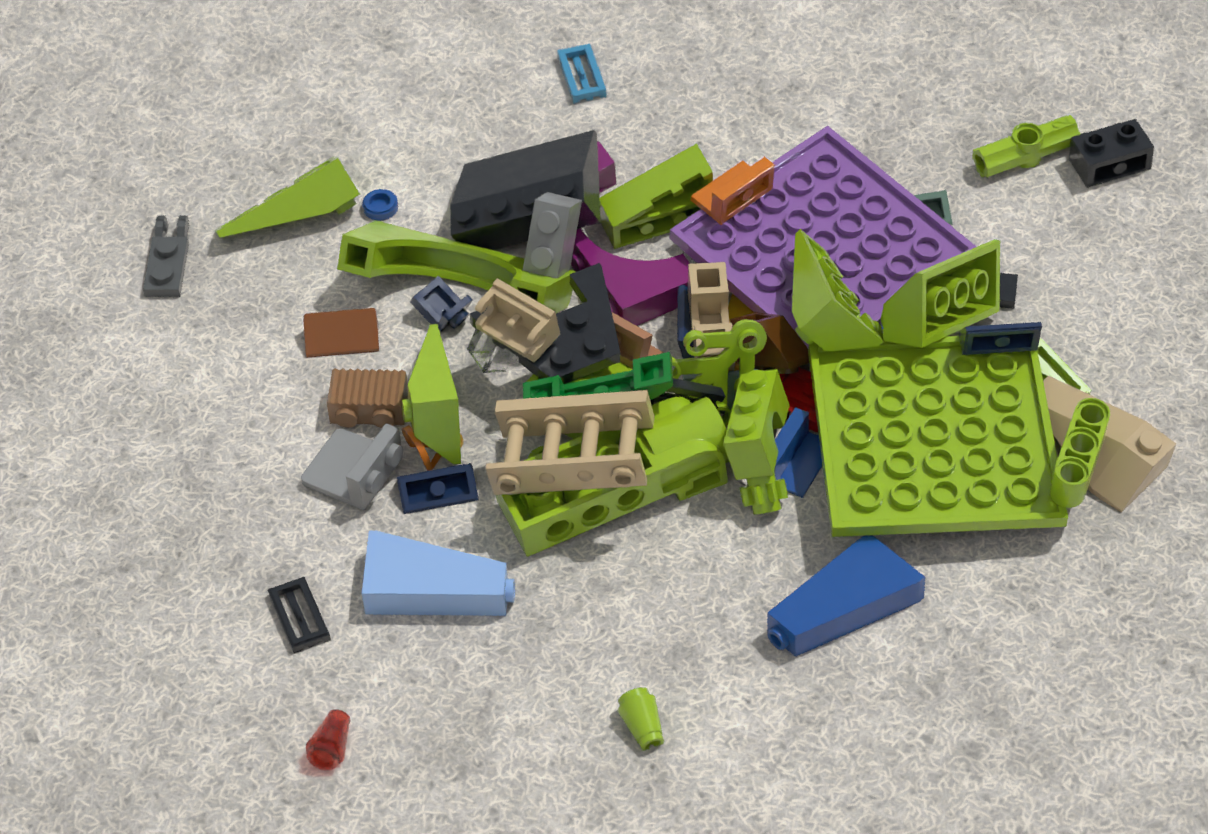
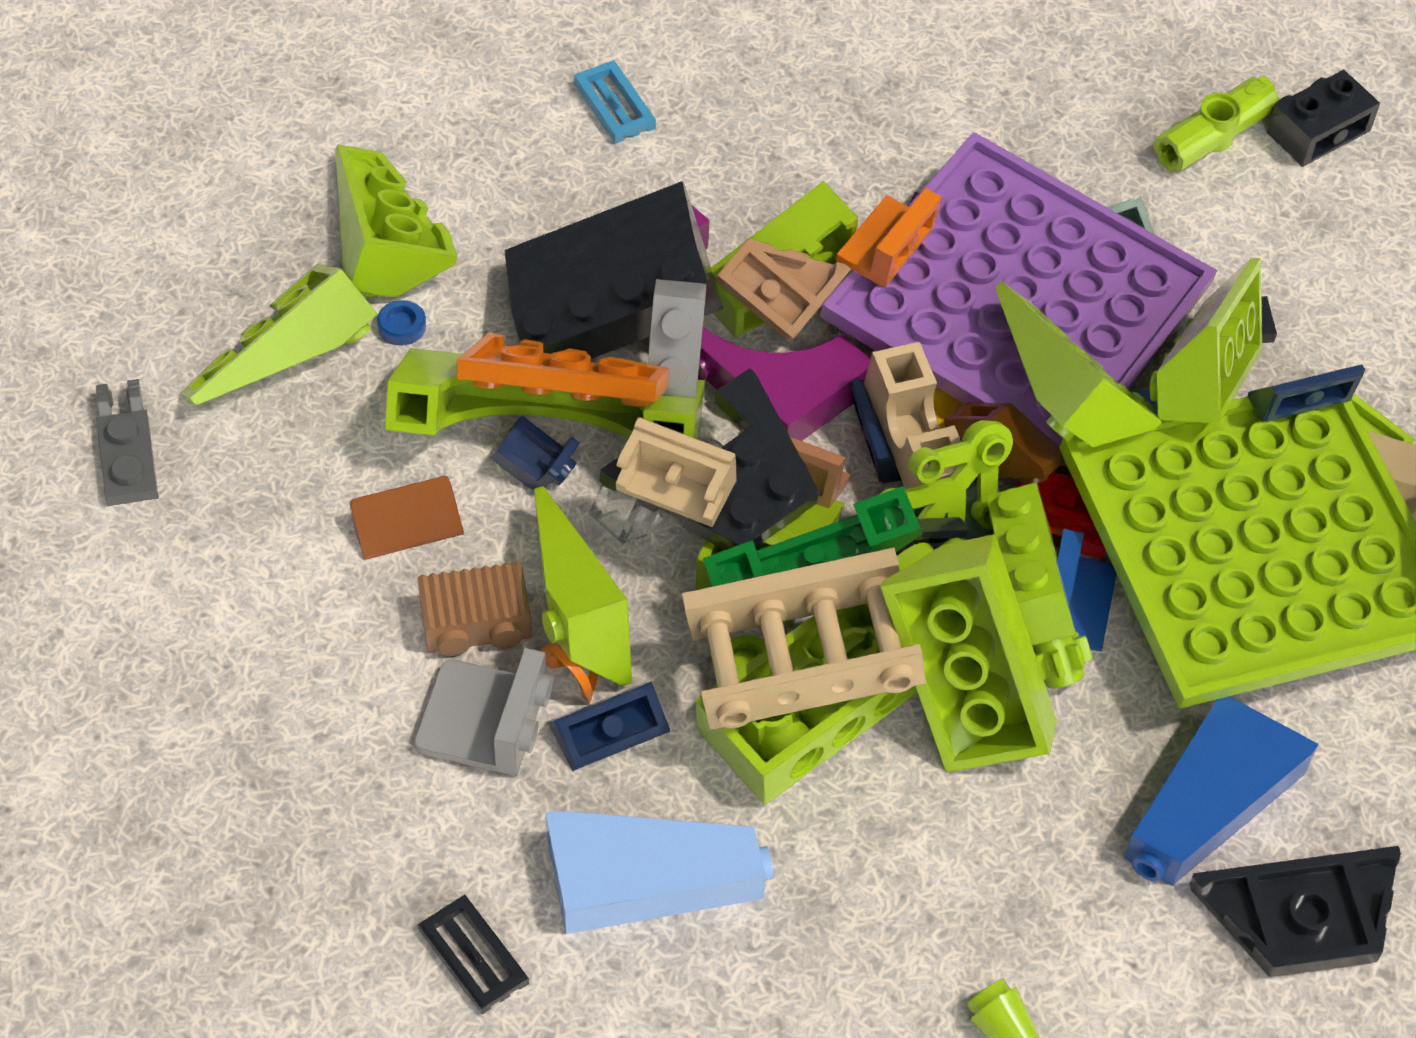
camera: 20 degrees left, 5 degrees up
none -> lime wedge [335,144,457,298]
none -> orange wing [457,332,669,407]
none -> medium nougat wing [714,239,851,343]
none -> lime slope [880,534,1057,773]
none -> black wing [1189,846,1401,977]

